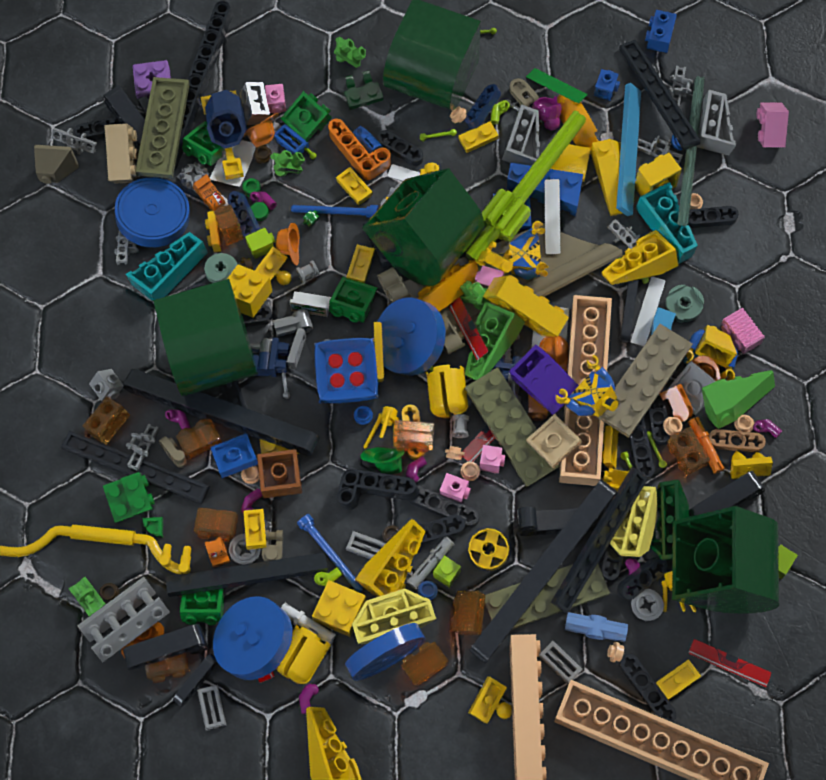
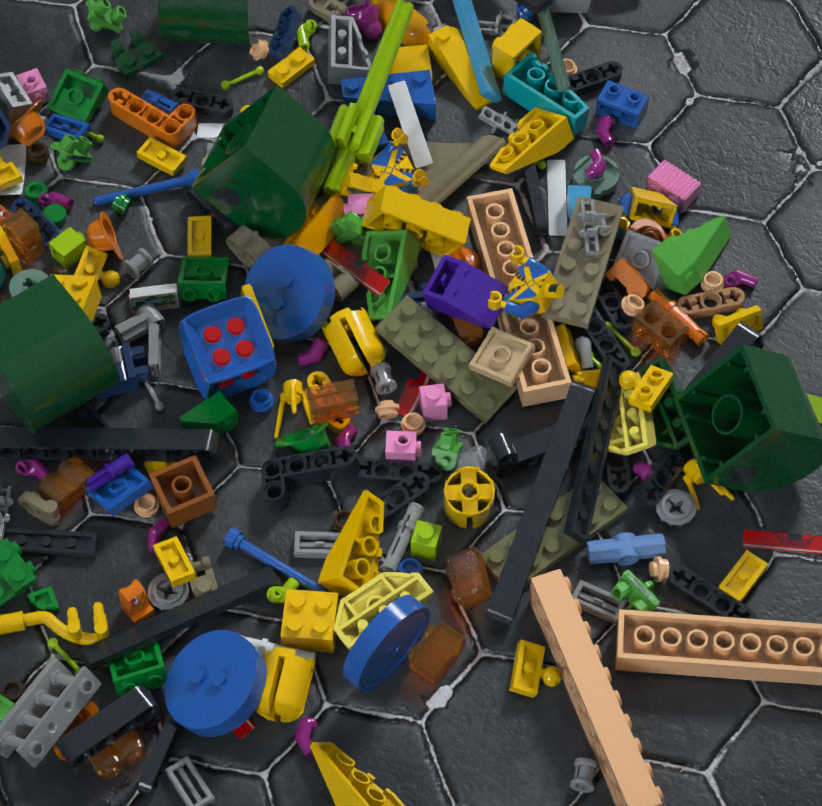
camera: 20 degrees left, 10 degrees down
clear orange brick [194,508,239,542] -> none
none -> lime hinge [48,638,82,675]
none -> dark purple axle [86,453,135,491]
none -> green slope [179,391,239,436]
none -> magenta arm [297,338,327,366]
none -> bright green hips [432,427,464,471]
none -> clear tile [457,445,488,472]
none -> light grey arm [574,336,593,369]
none -> light grey piece [577,199,610,256]
none -> magenta arm [585,149,606,180]
none -> blue brick [596,80,649,129]
none -> magenta arm [596,115,616,147]
none -> bright green hips [611,569,660,612]
none -> yellow plate [619,365,673,413]

